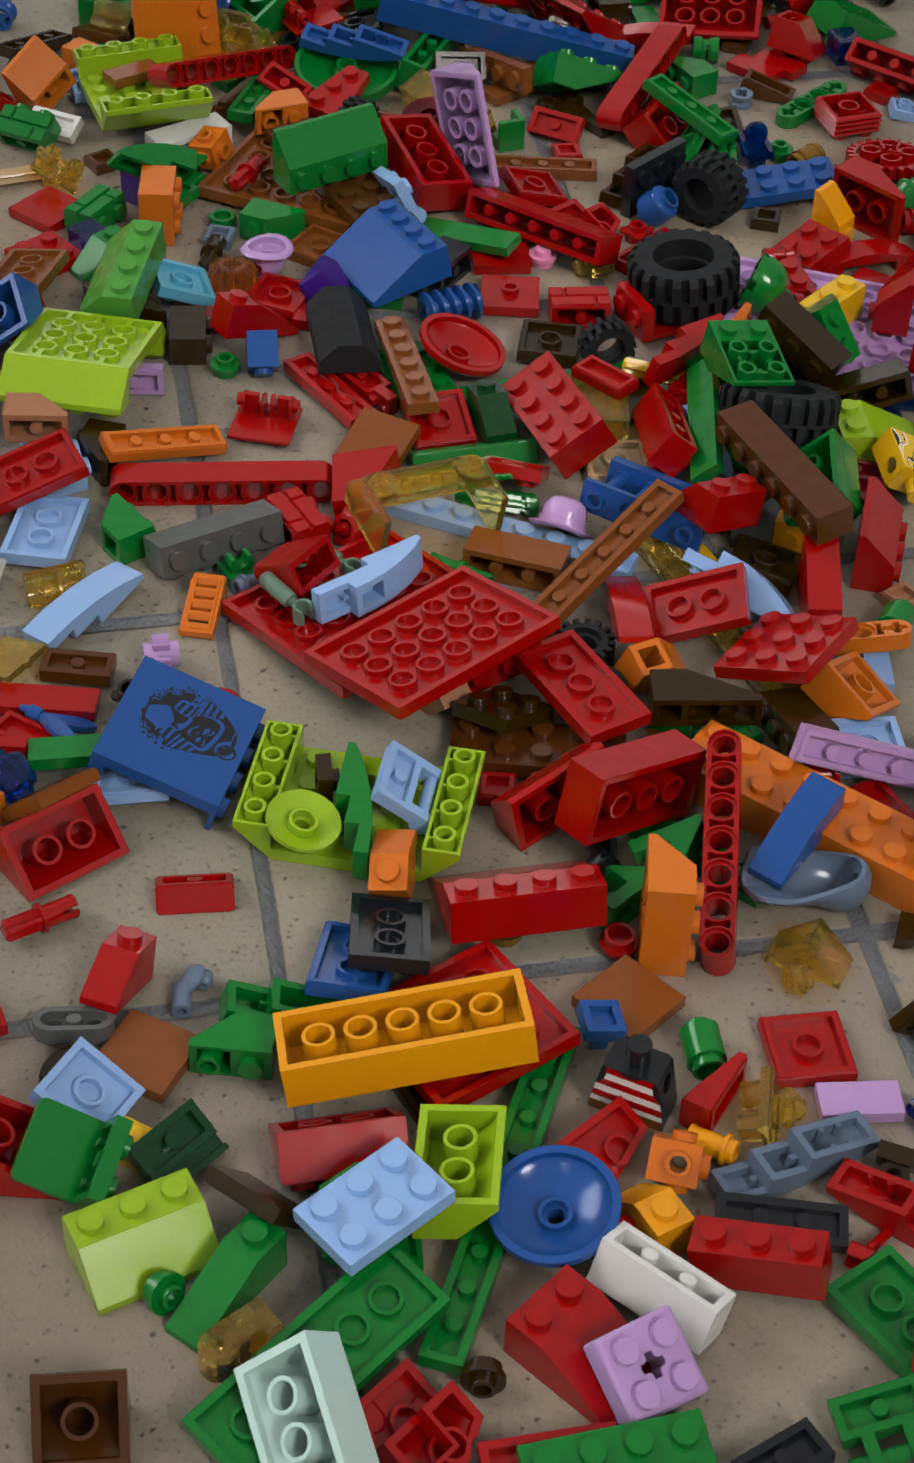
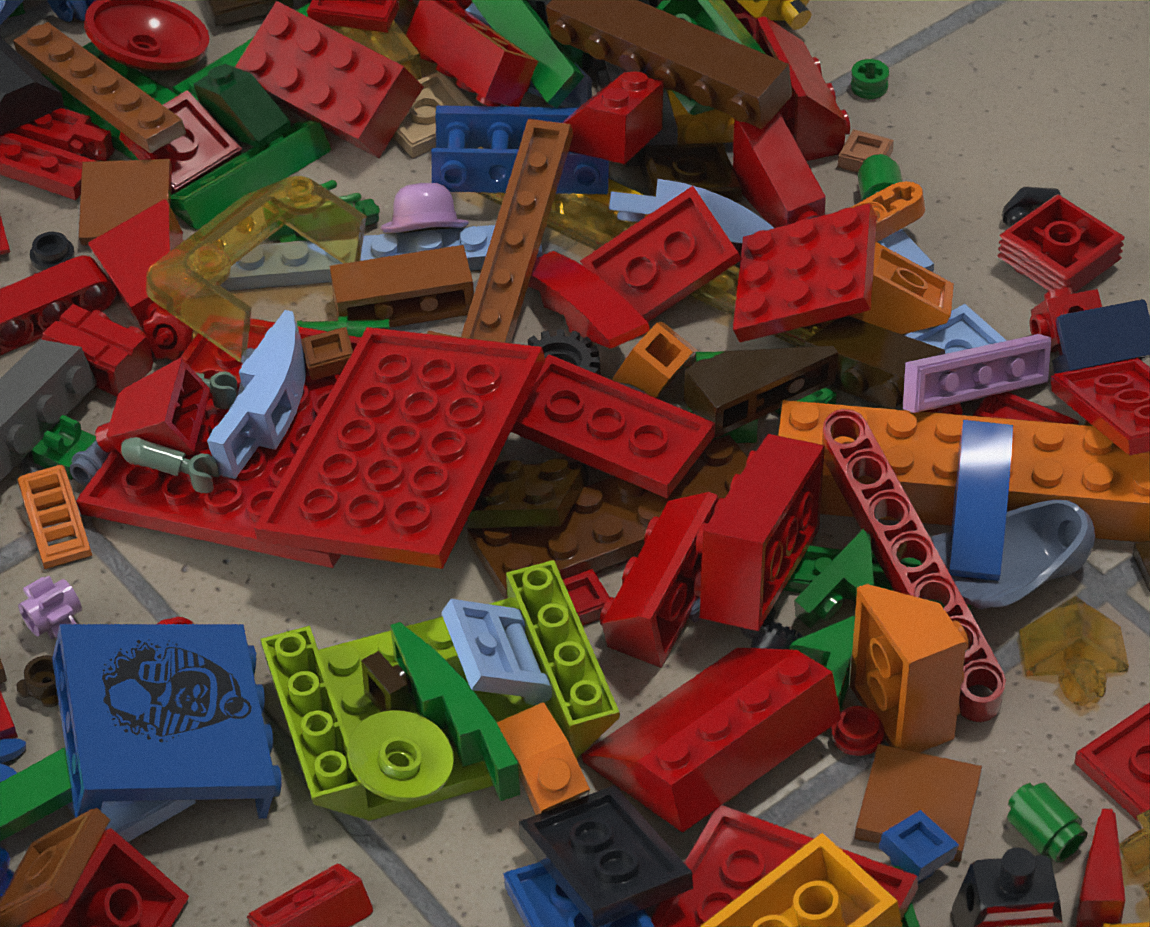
camera: 25 degrees left, 5 degrees up
red plate [476,455,550,488] -> none
none -> black plate [29,231,75,271]
none -> dark orange tile [301,327,353,381]

